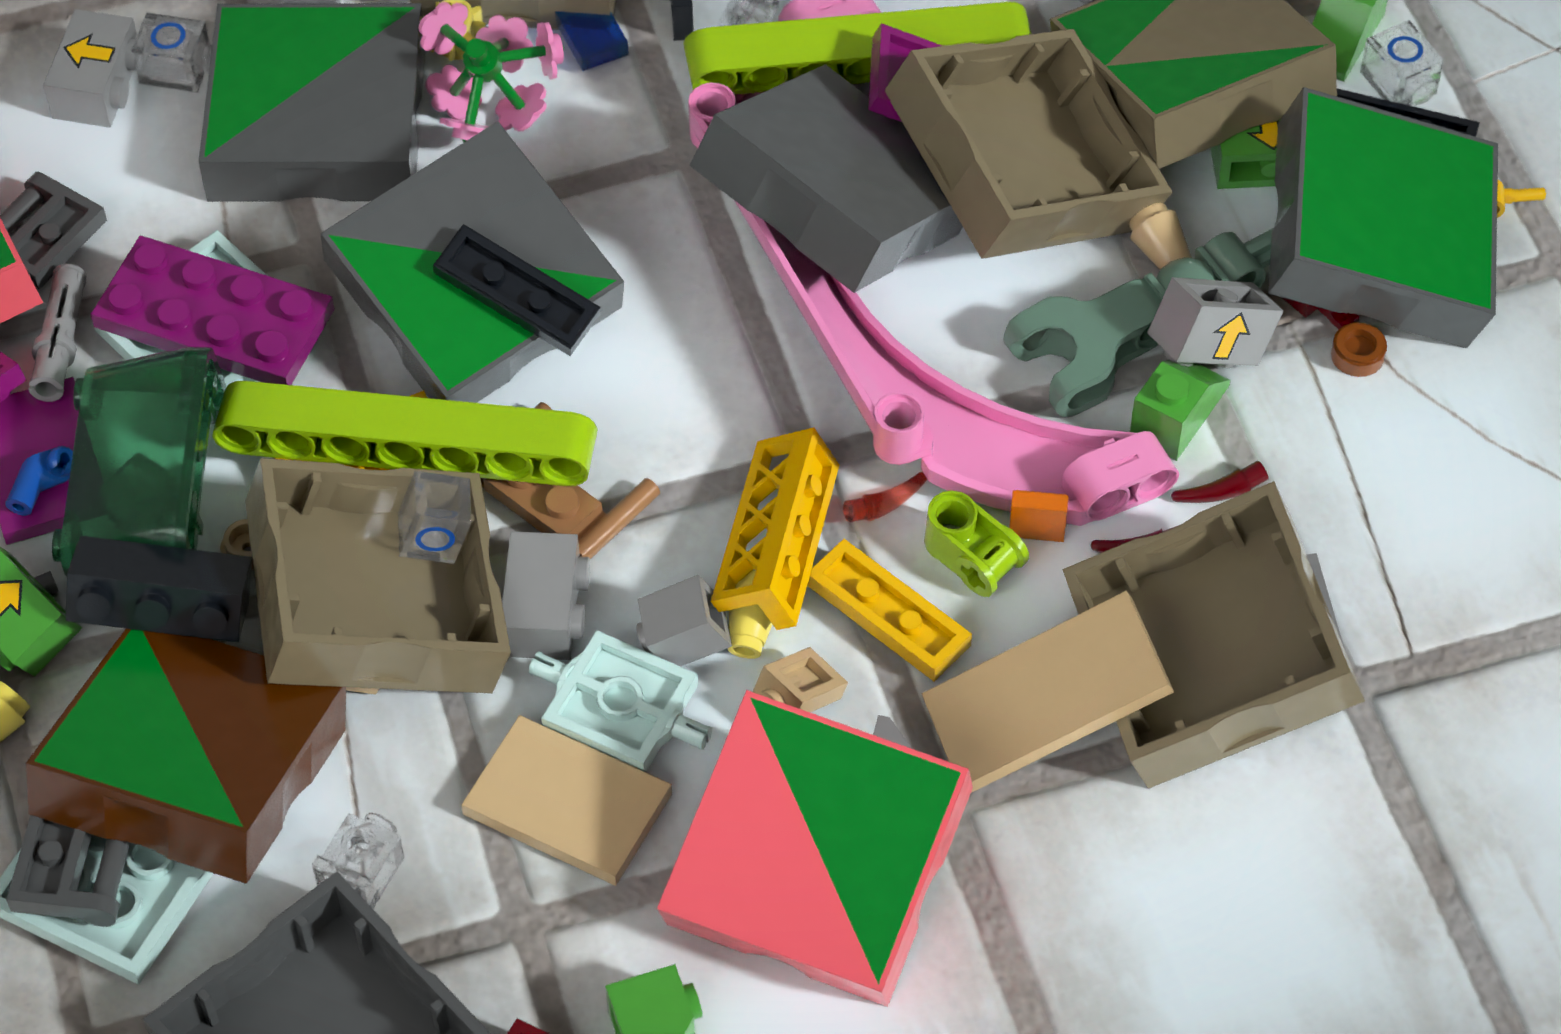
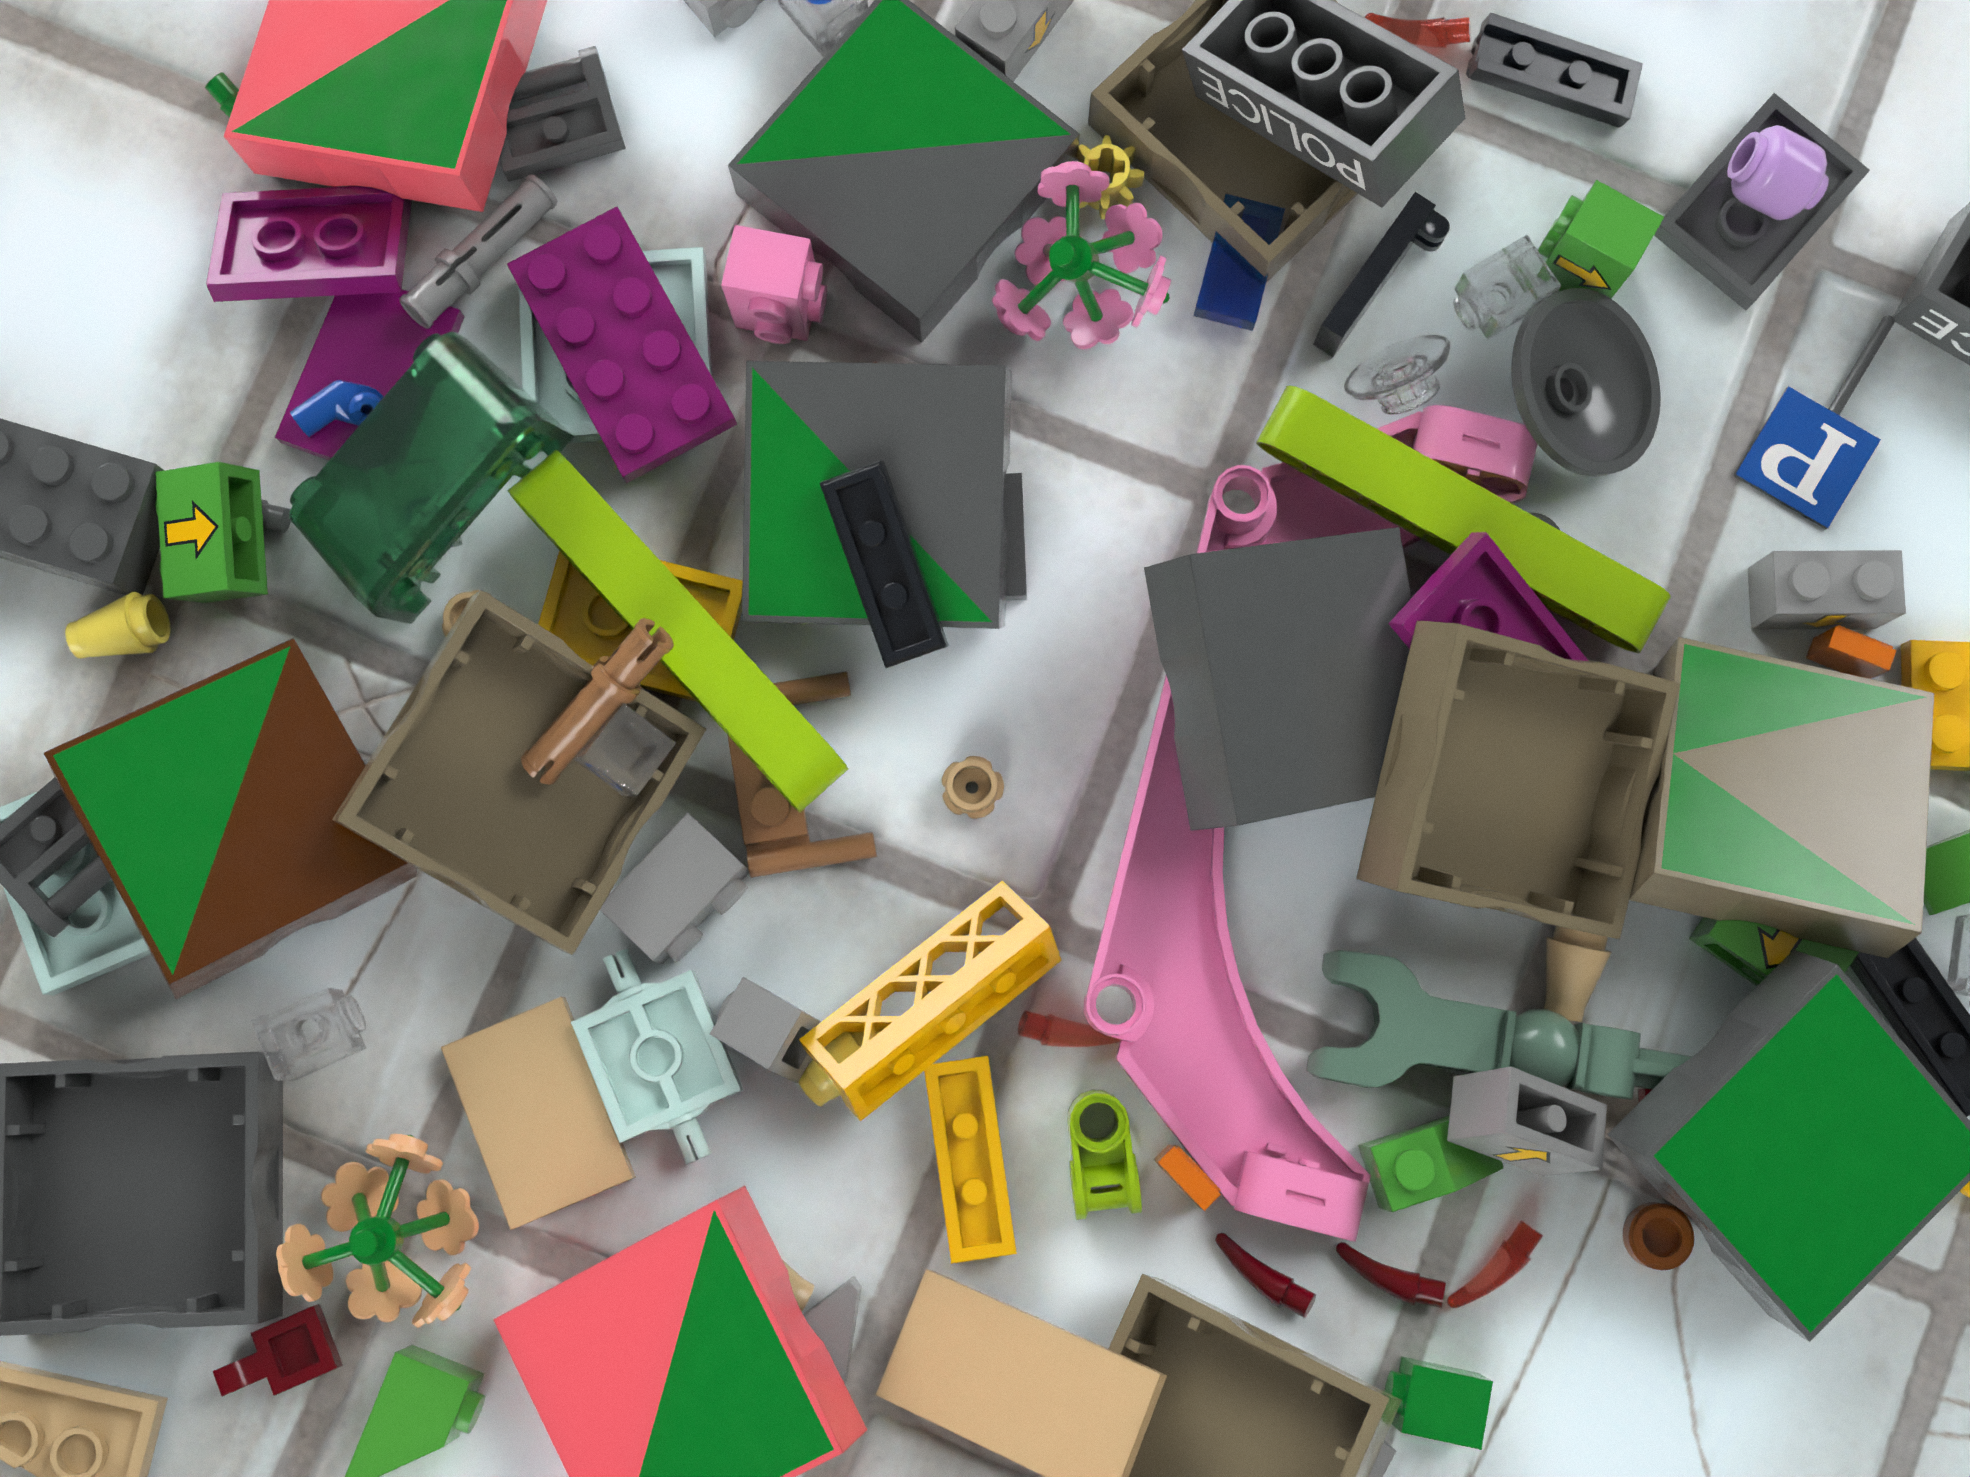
camera: 40 degrees right, 25 degrees up
black brick [66,535,252,643] -> none
tan bracket [753,647,848,713] -> none
none -> light nougat plant [276,1134,479,1328]
none -> medium nougat pin [521,618,674,785]
none -> bright pink brick [721,225,827,344]
none -> tan plate [942,756,1004,819]
none -> green brick [1384,1356,1493,1450]
none -> clear red helmet [1447,1220,1544,1308]

